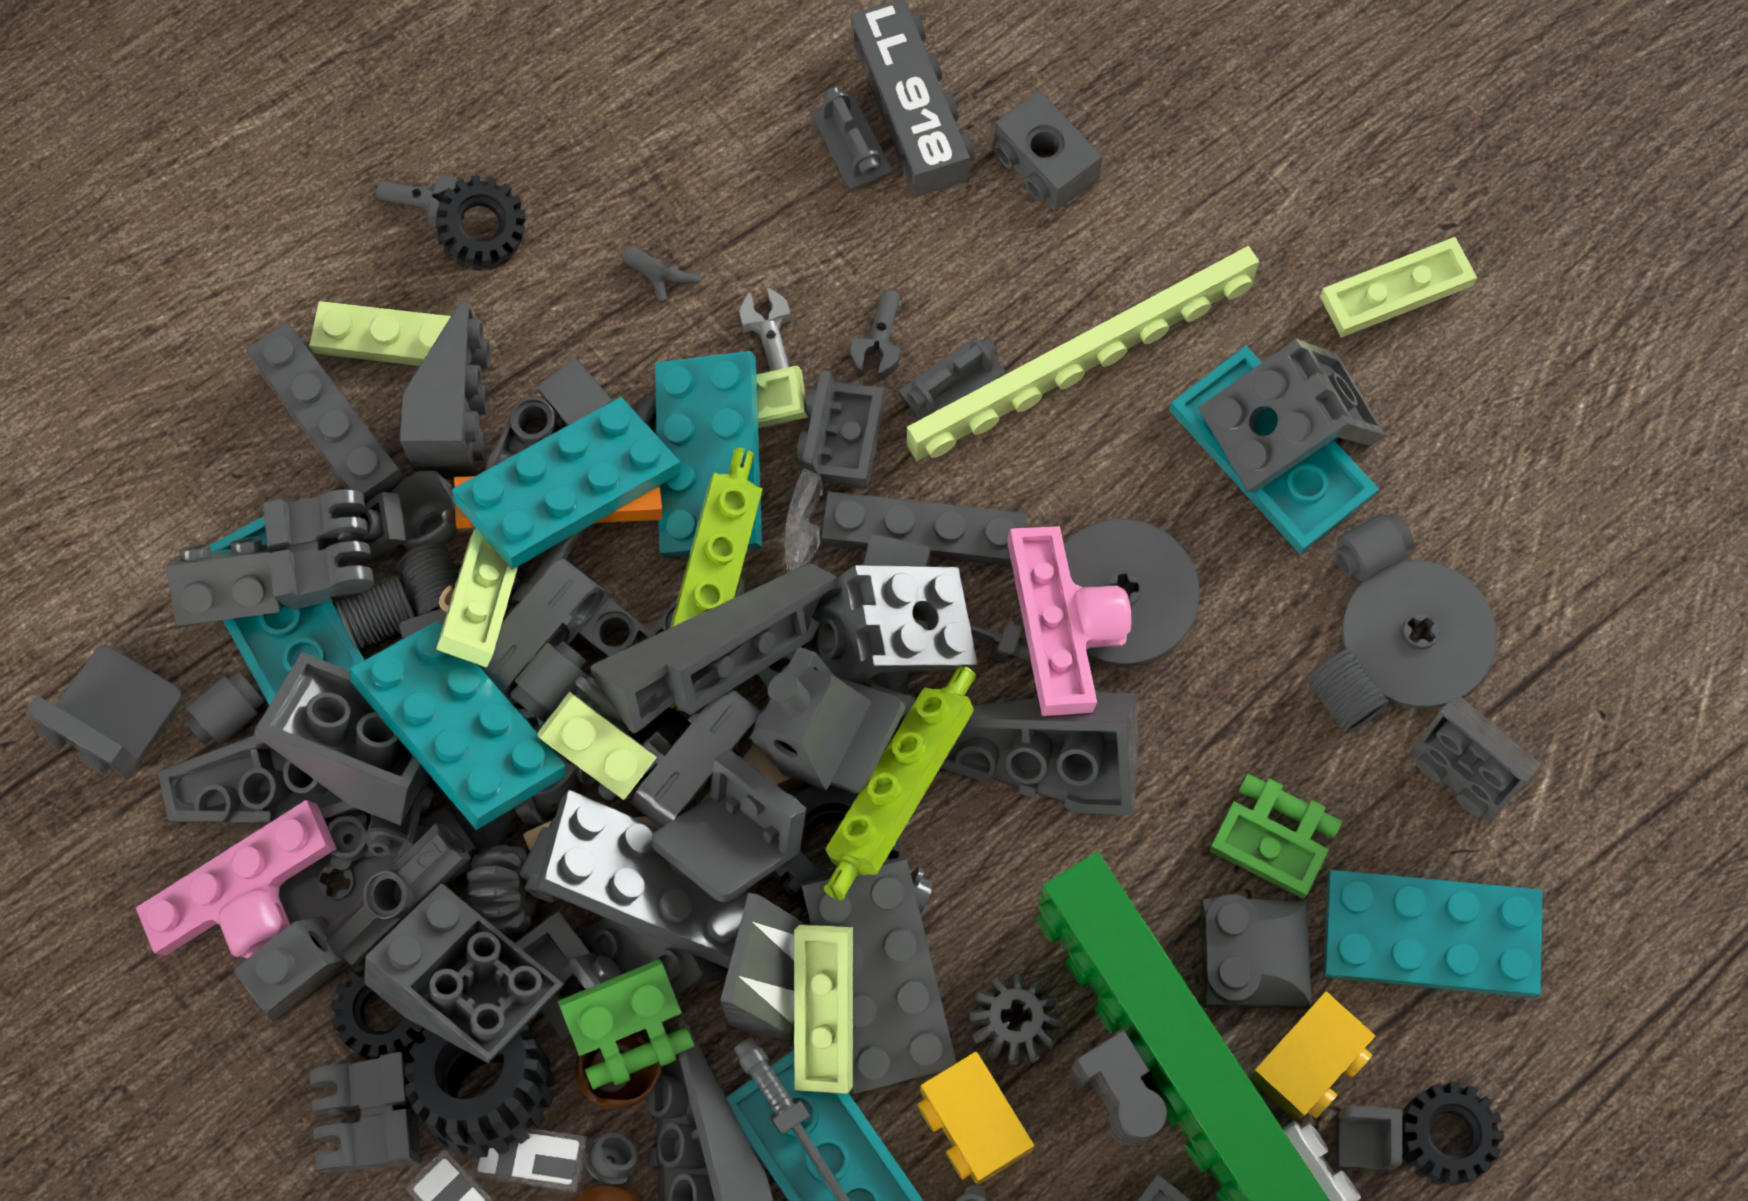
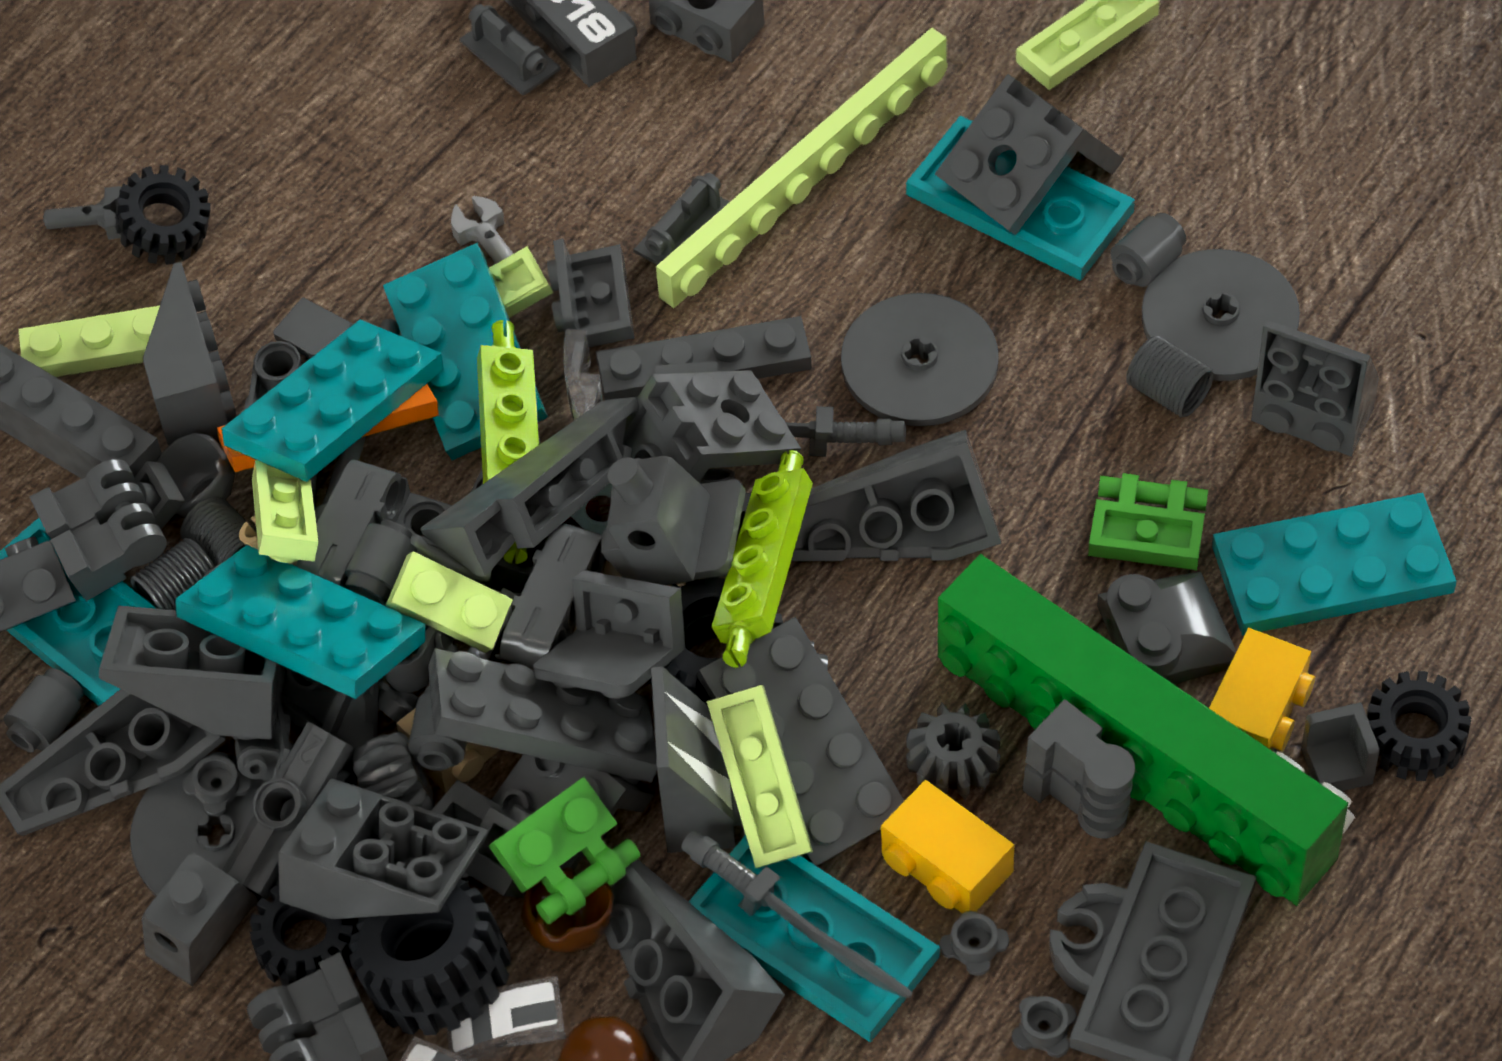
camera: 15 degrees left, 15 degrees down
bright pink plate [136,800,337,959] -> none
dark grey plate [585,1133,637,1186] -> none
dark grey bar [623,246,701,302] -> none
dark grey bar [850,290,901,381] -> none
bright pink plate [1007,526,1132,716] -> none

